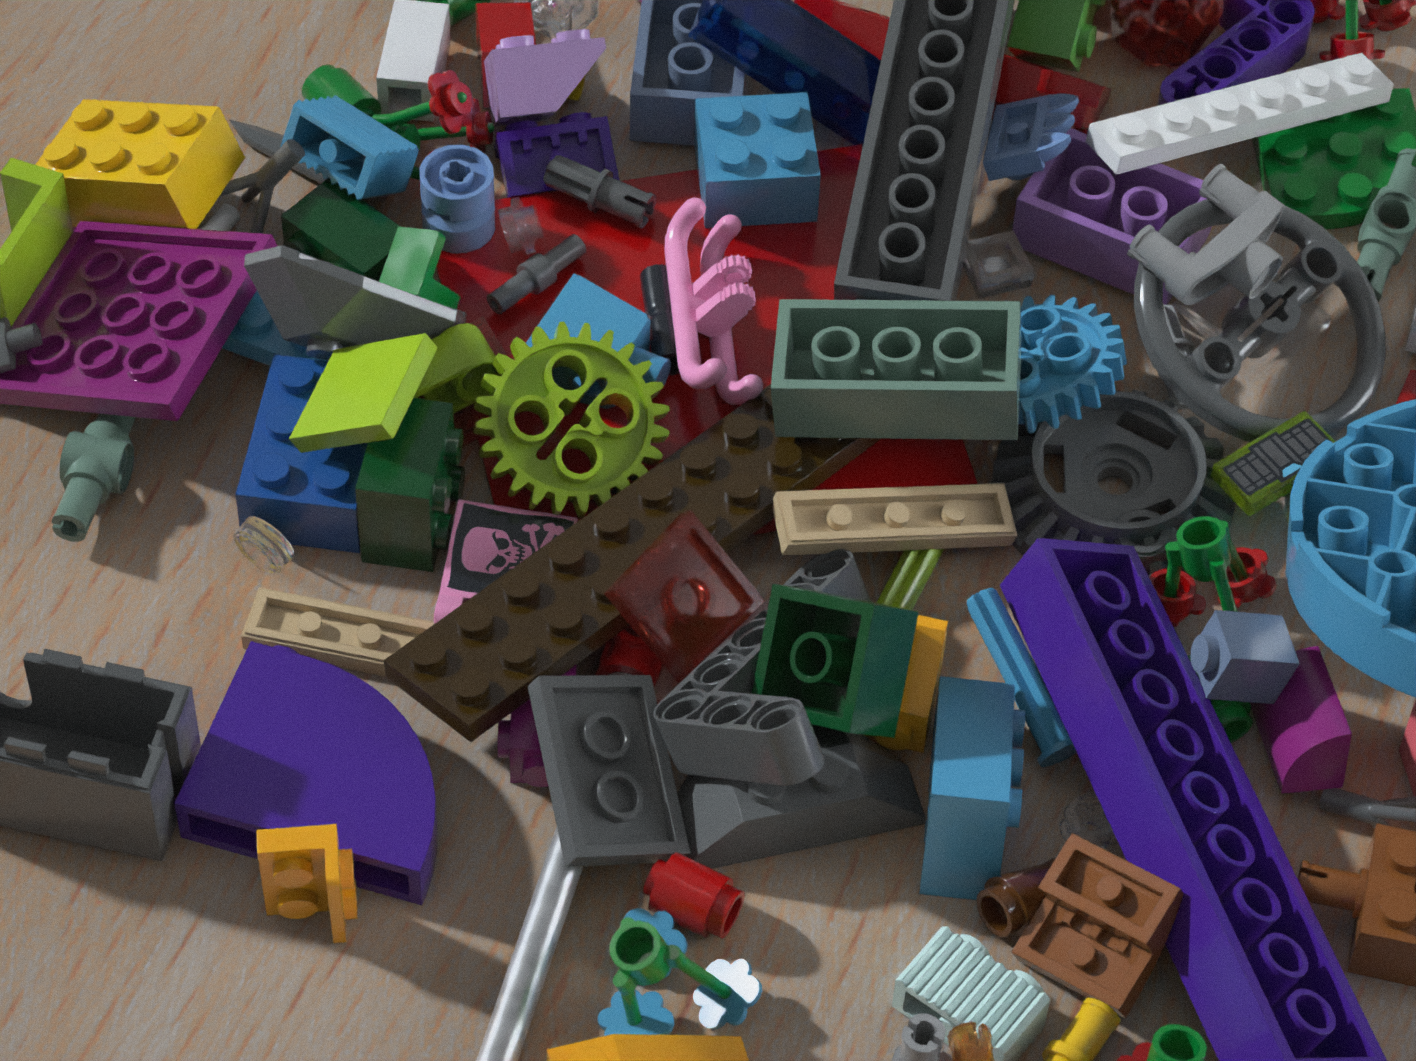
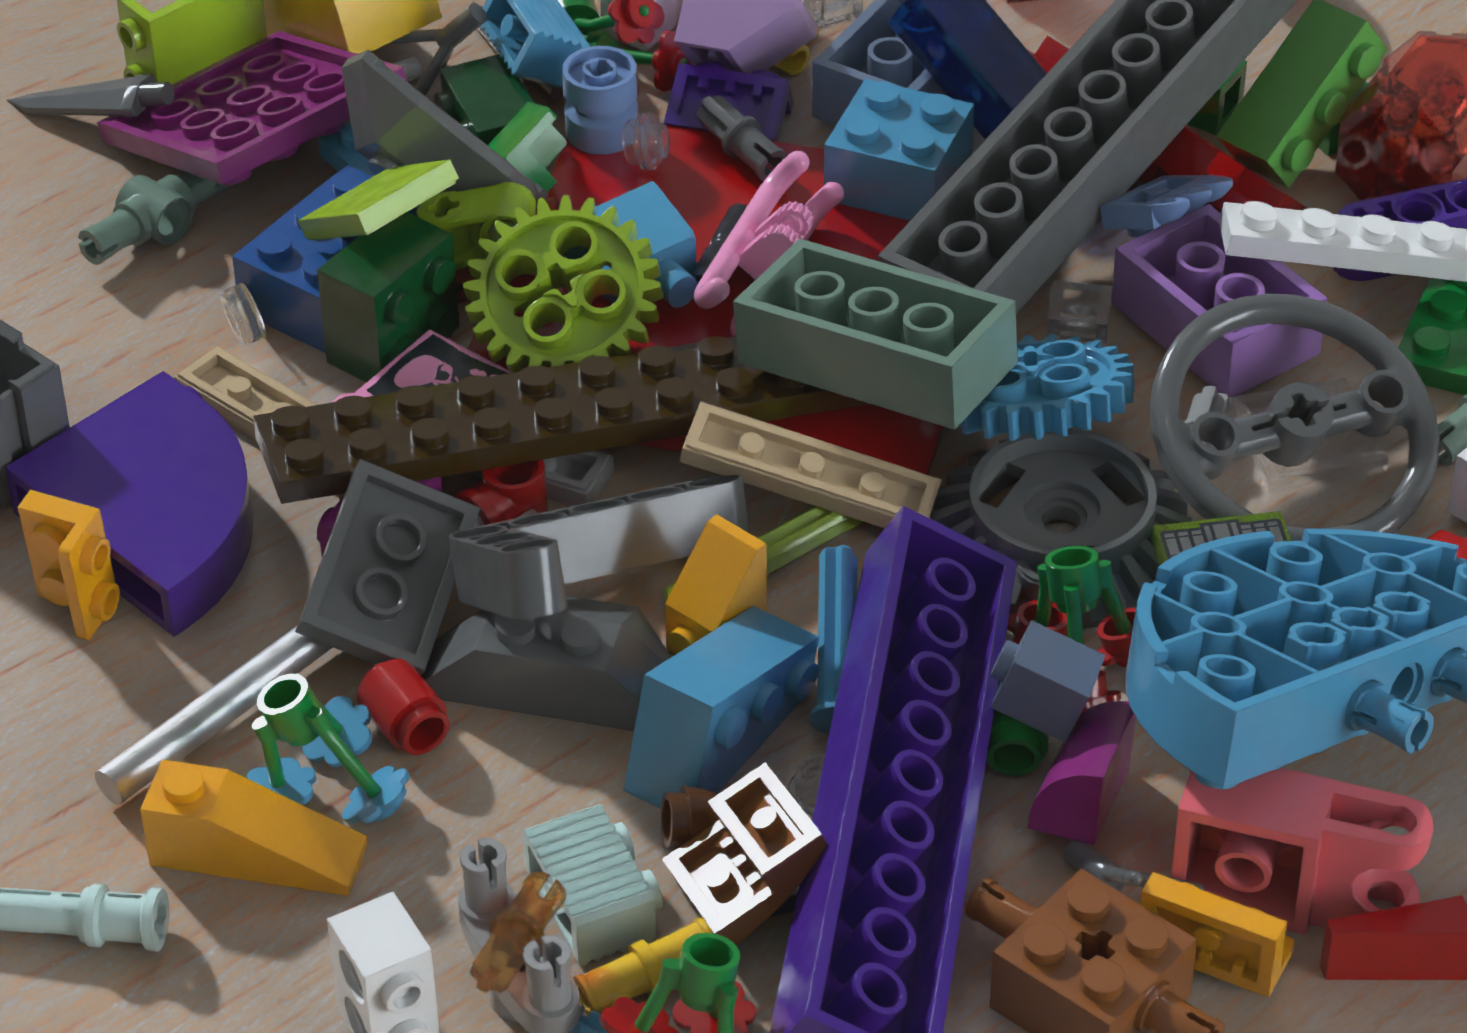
camera: 30 degrees right, 10 degrees down
dark grey bar [487,234,586,314] -> none
clear red tile [604,510,765,683] -> none
dark green brick [751,583,919,738] -> none
light grey connector [1127,164,1285,305] -> none

